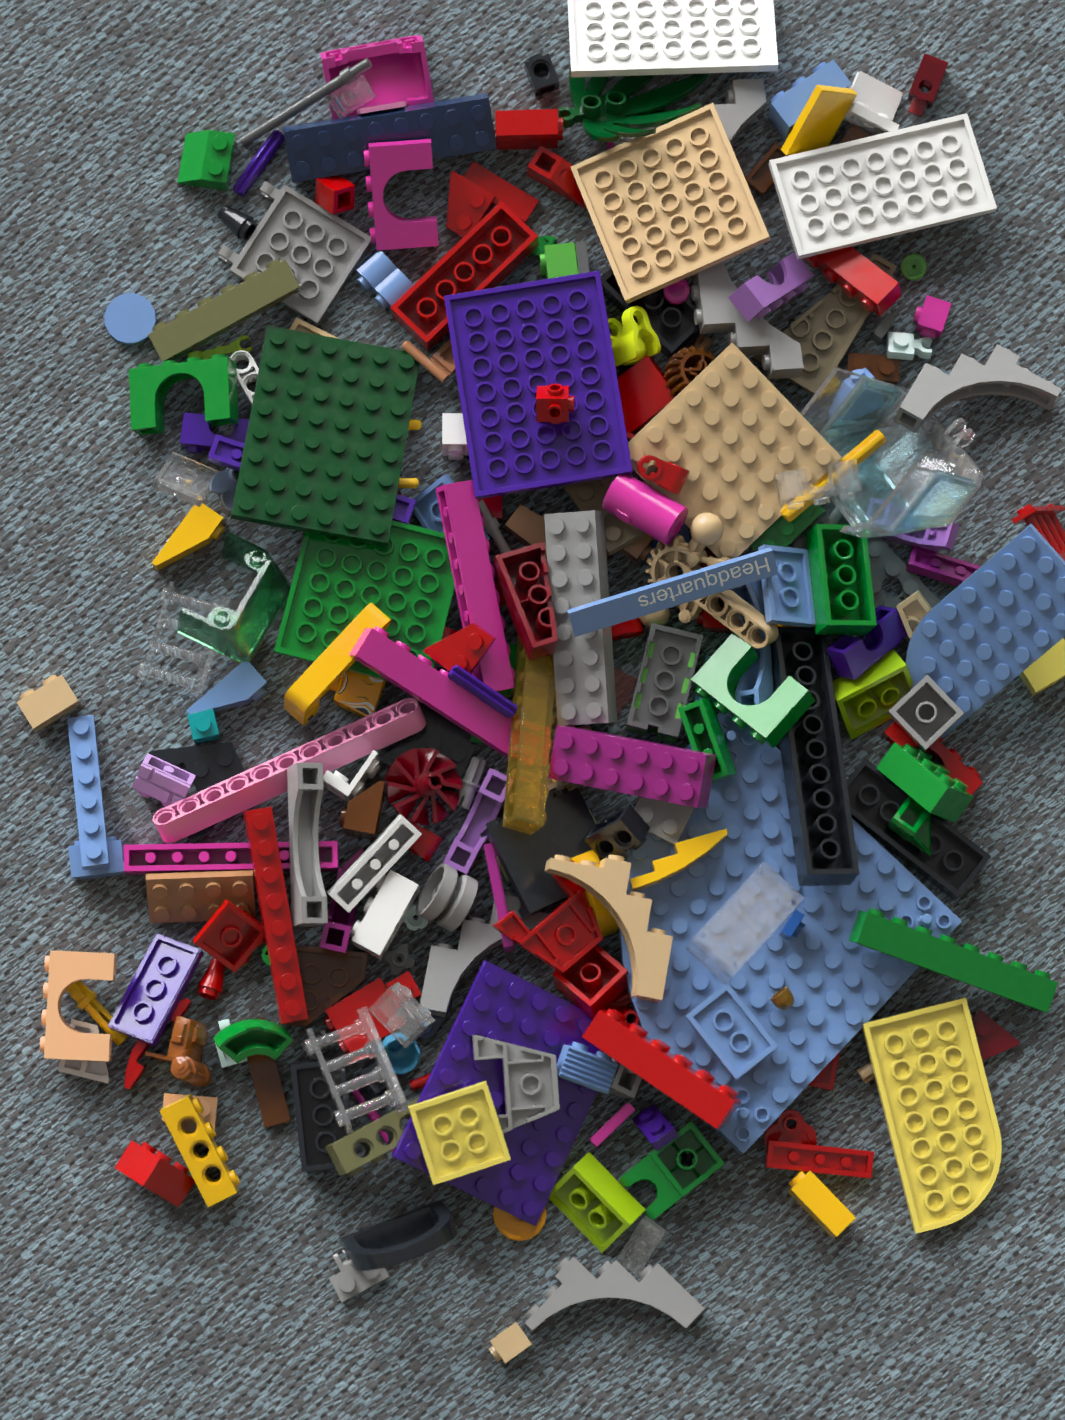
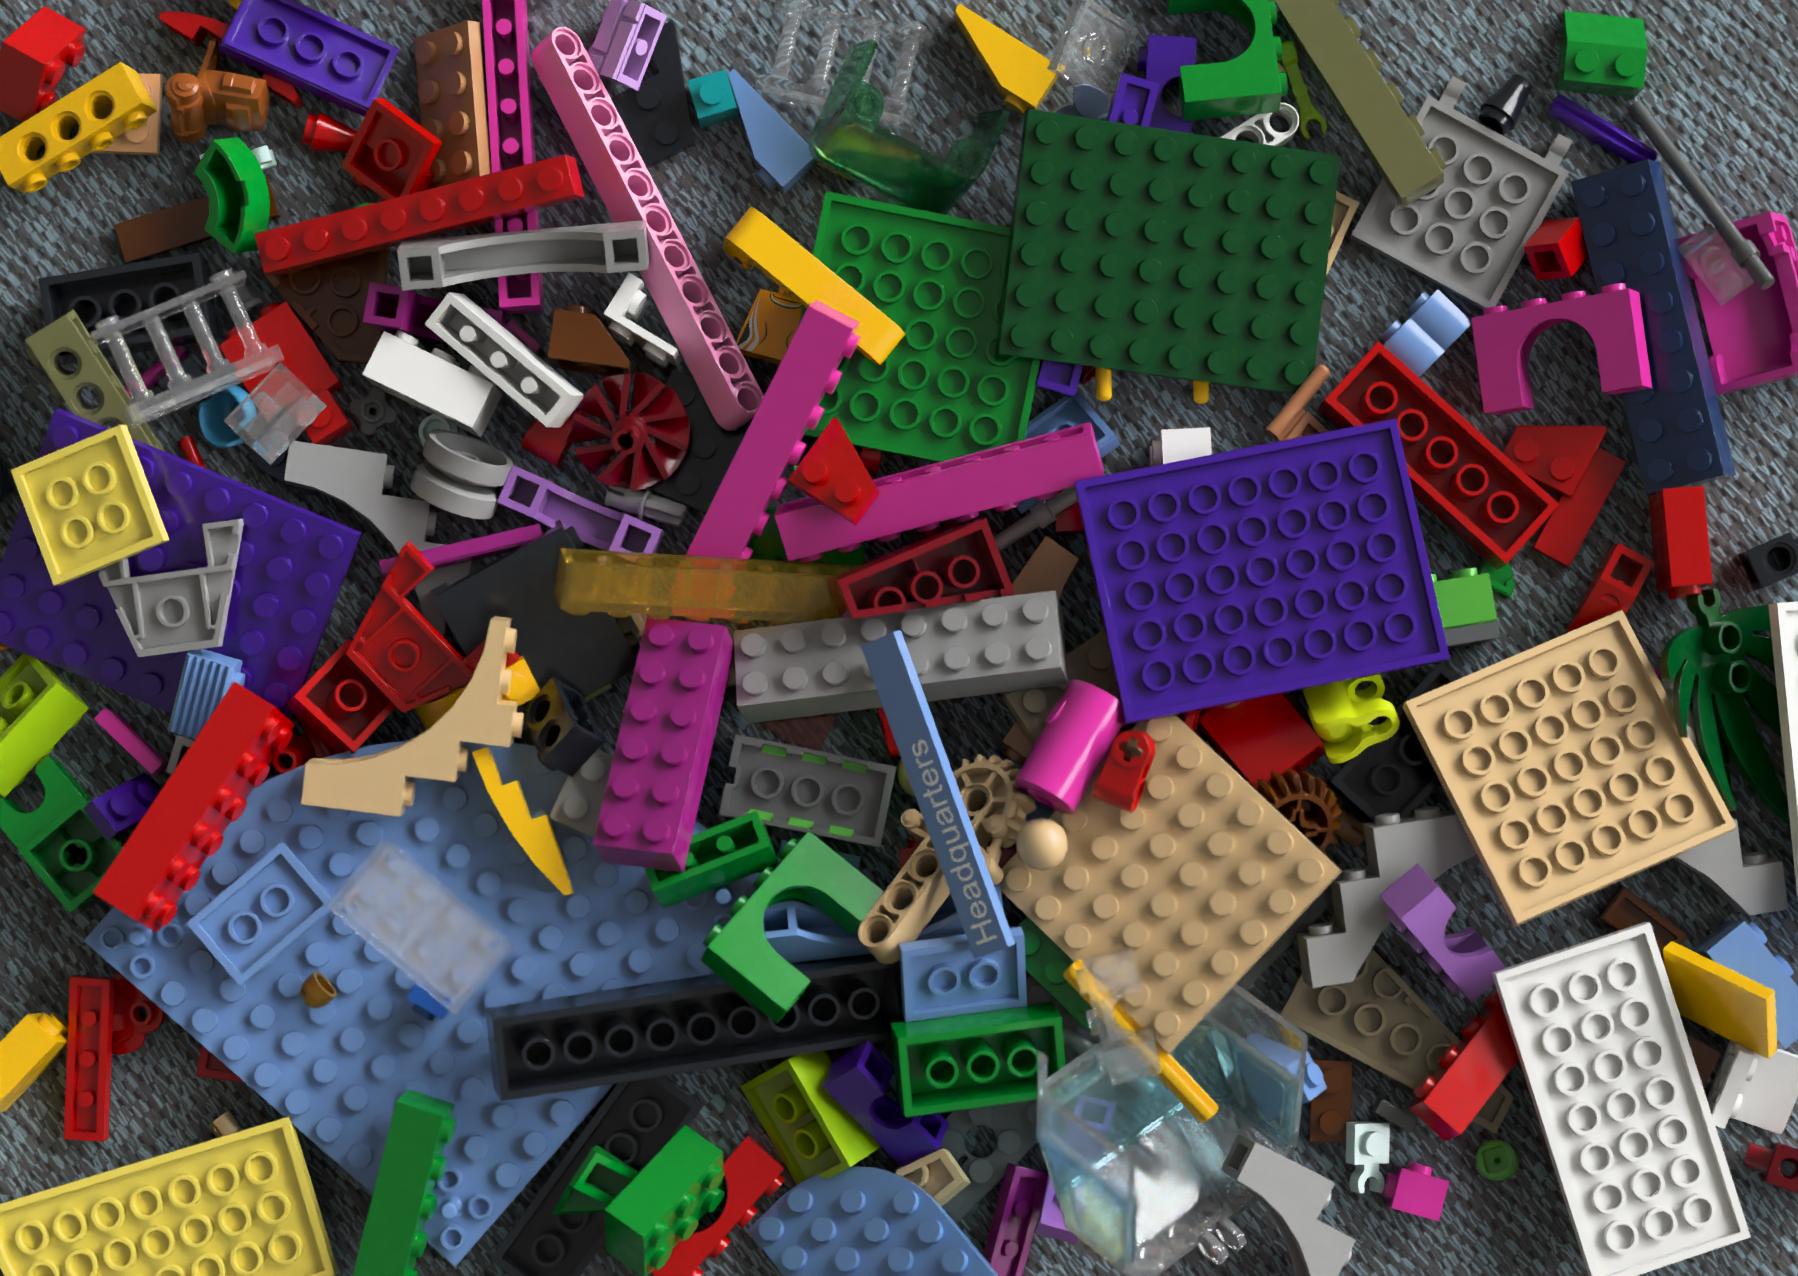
camera: 90 degrees right, 5 degrees up
bright pink piece [356,101,407,114] -> none
dark purple axle [448,665,518,718] -> none
red brick [536,384,574,424] -> none
dark pink tile [663,279,690,304] -> none
light grey brick [887,675,964,751] -> none

